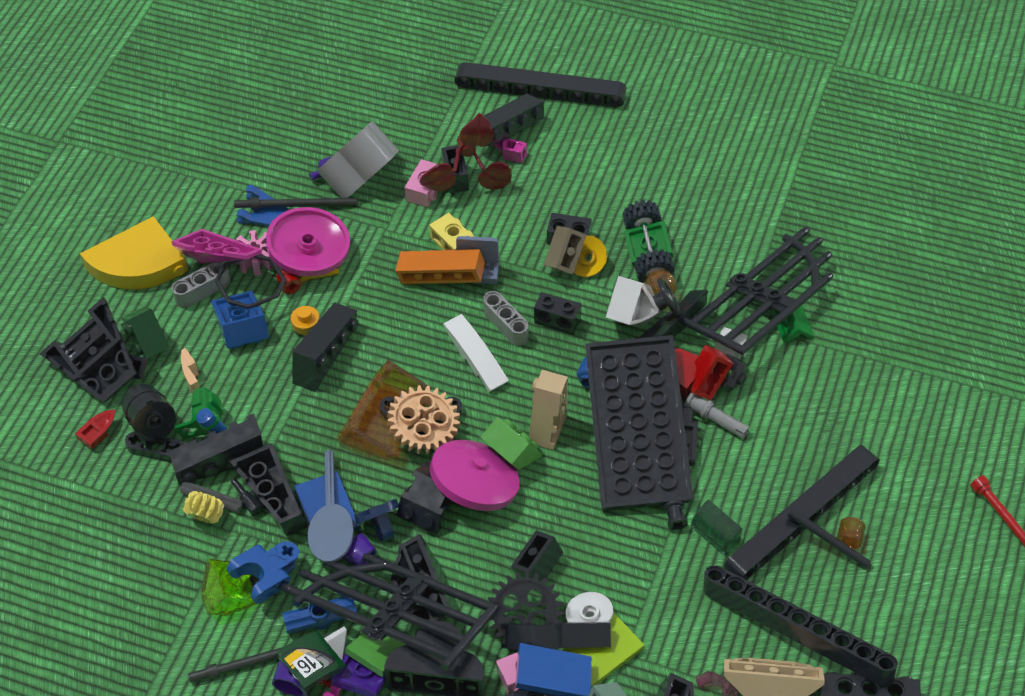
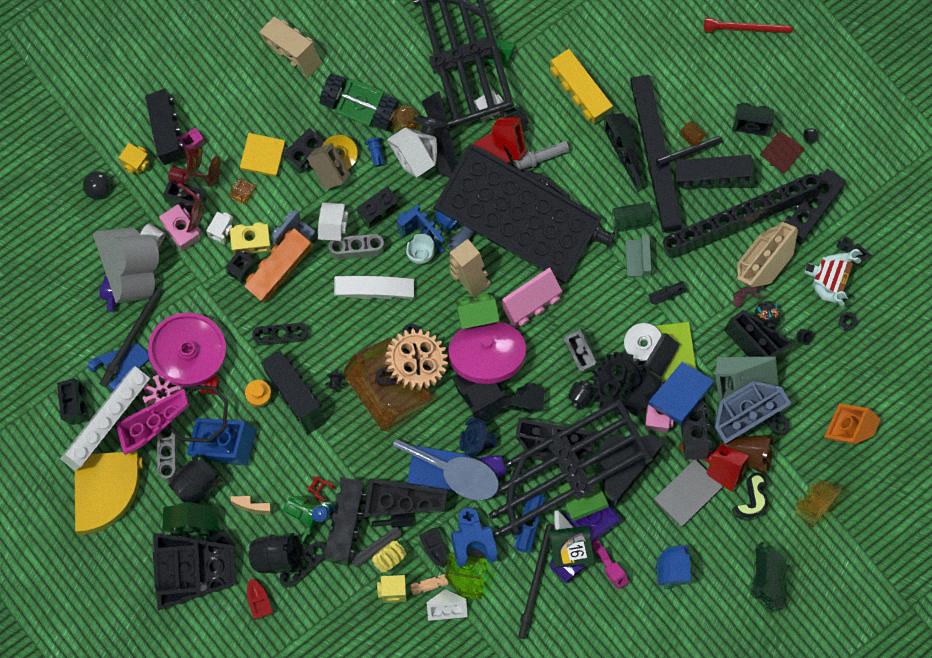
camera: 60 degrees left, 20 degrees up
black beam [454,62,627,107] -> none
none -> black brick [57,378,89,425]
none -> white brick [60,366,150,471]
none -> black hair [83,171,113,200]
none -> yellow brick [118,143,150,175]
none -> white piece [140,223,165,247]
none -> black piece [168,453,223,504]
none -> white brick [206,212,233,245]
none -> black brick [225,250,255,284]
none -> clear orange slope [229,178,256,205]
none -> yellow tile [240,133,285,177]
none -> black beam [252,323,308,346]
none -> tan wedge [259,17,322,79]
none -> red piece [306,476,336,503]
none -> white brick [318,203,348,241]
none -> black wheel [325,369,346,393]
none -> blue pin [364,137,385,167]
none -> light yellow brick [377,575,406,603]
none -> blue plate [397,204,444,254]
none -> light aqua hair [406,234,435,264]
none -> light nougat axle [410,574,449,595]
none -> black plate [419,527,447,568]
none -> white slope [427,589,467,621]
none -> sand blue cone [447,227,473,251]
none -> black arch [500,383,544,414]
none -> bright pink slope [502,268,562,328]
none -> yellow brick [550,49,613,124]
none -> black head [567,380,595,410]
none -> black wedge [603,113,642,192]
none -> sand green panel [625,235,651,277]
none -> black axle [648,281,687,304]
none -> black wedge [676,154,757,189]
none -> black slope [732,103,774,137]
none -> clear red piece [760,131,804,173]
none -> black hinge [803,128,819,144]

